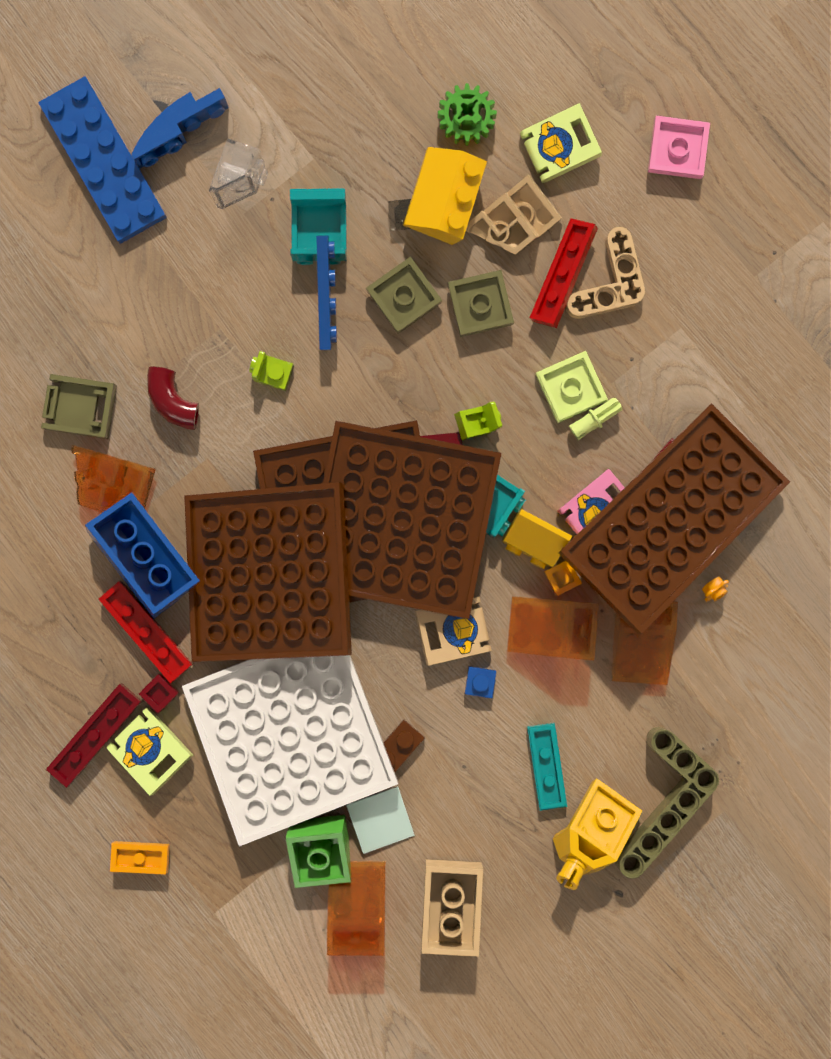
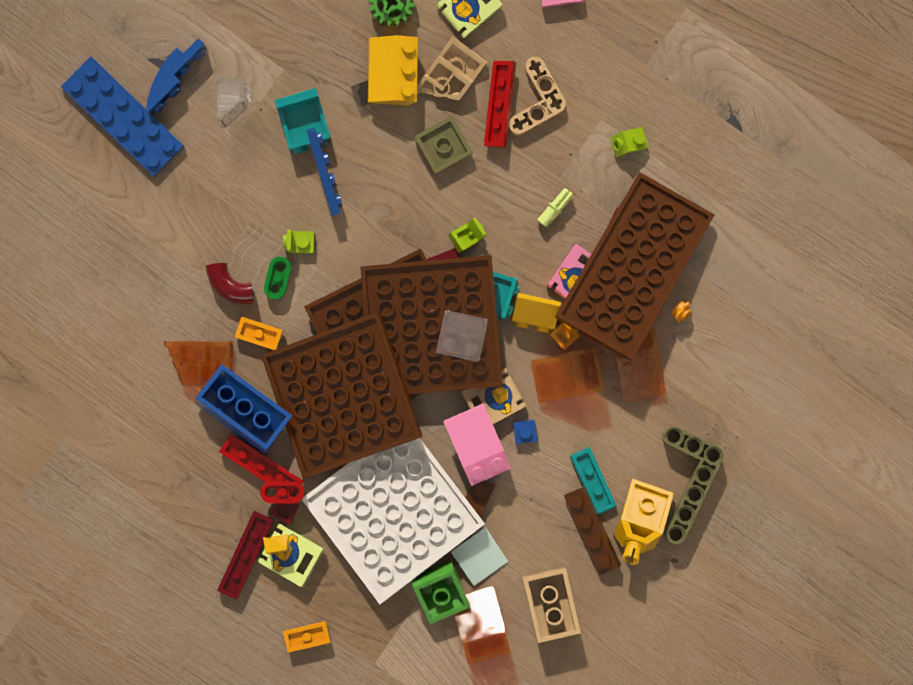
camera: 20 degrees left, 0 degrees up
olive container [41,374,117,439] -> none
olive plate [366,256,442,334] -> none
yellowish green tile [535,351,608,424] -> none
none -> light orange plate [235,317,283,350]
none -> red plate [260,481,305,503]
none -> yellow slope [263,534,291,554]
none -> green plate [264,256,291,300]
none -> clear slope [436,310,488,362]
none -> bright pink slope [443,404,511,486]
none -> reddish brown plate [564,486,621,575]
none -> lime bracket [611,127,649,157]

